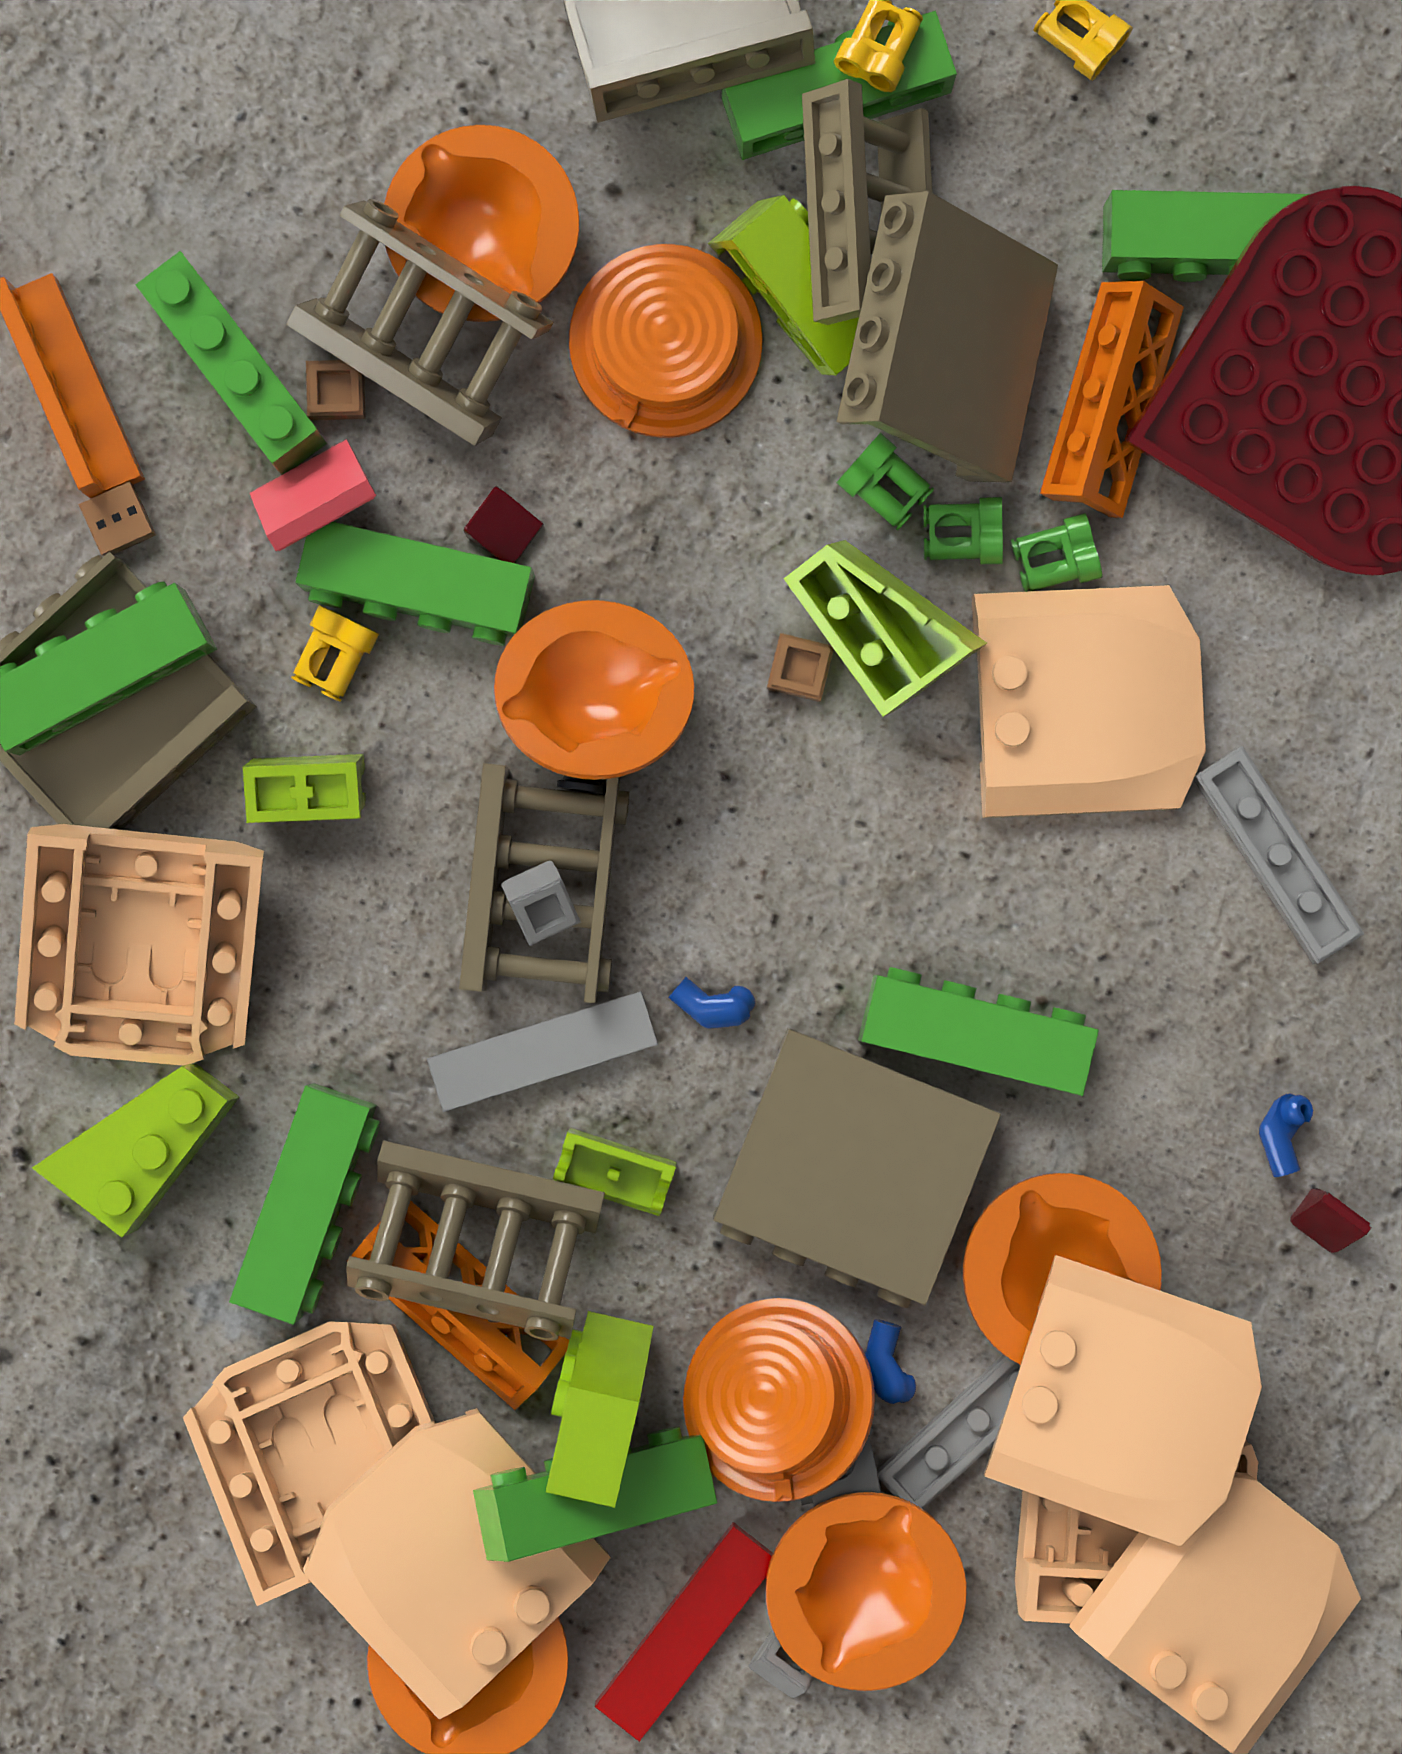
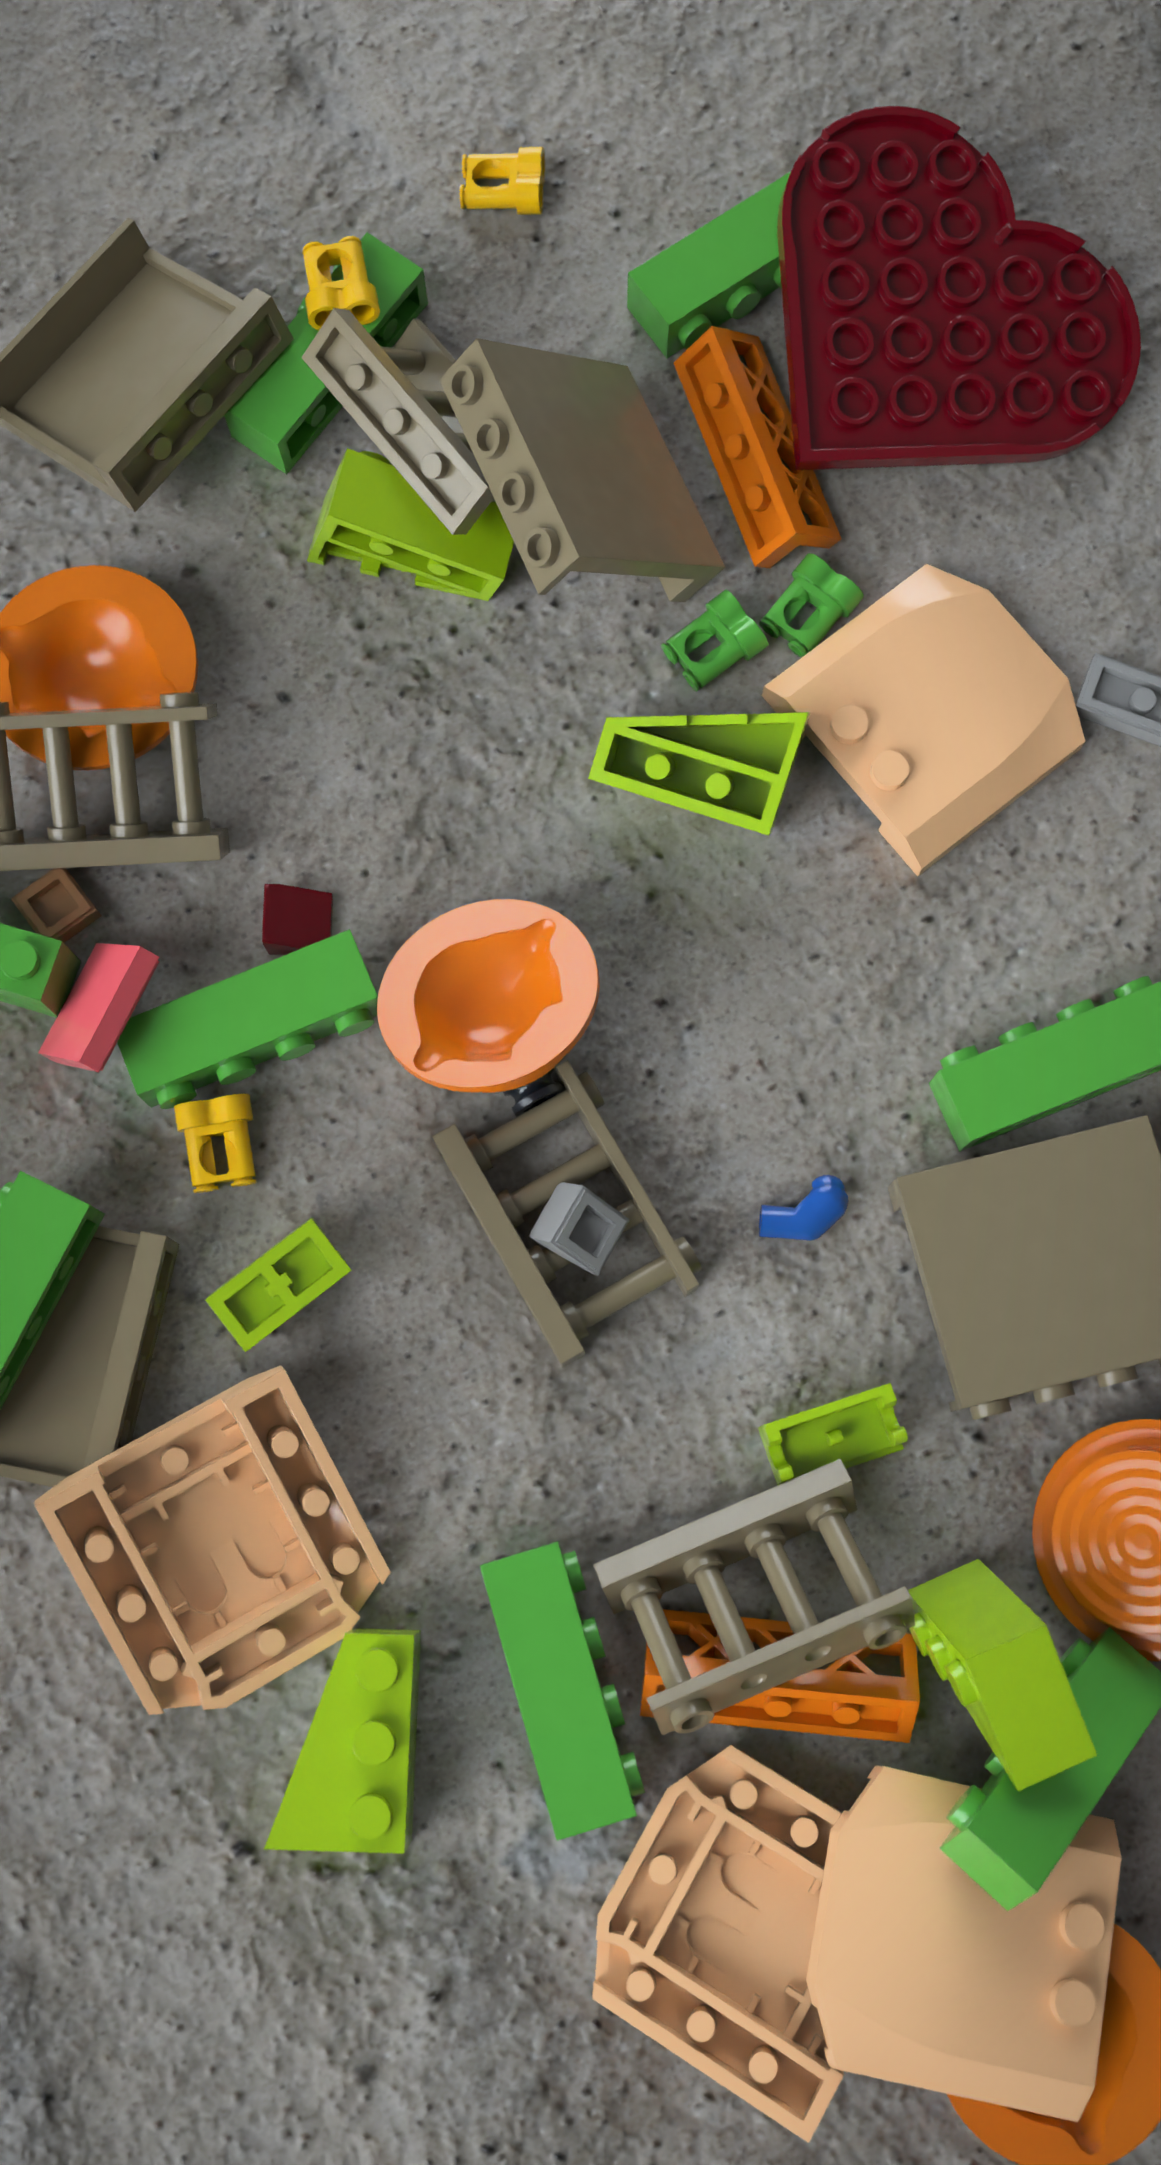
camera: 30 degrees left, 10 degrees down
light grey tile [426,991,658,1112] -> none
orange piece [569,244,762,438] -> none
medium nougat tile [767,633,834,702] -> none
bright green piece [836,432,934,531] -> none

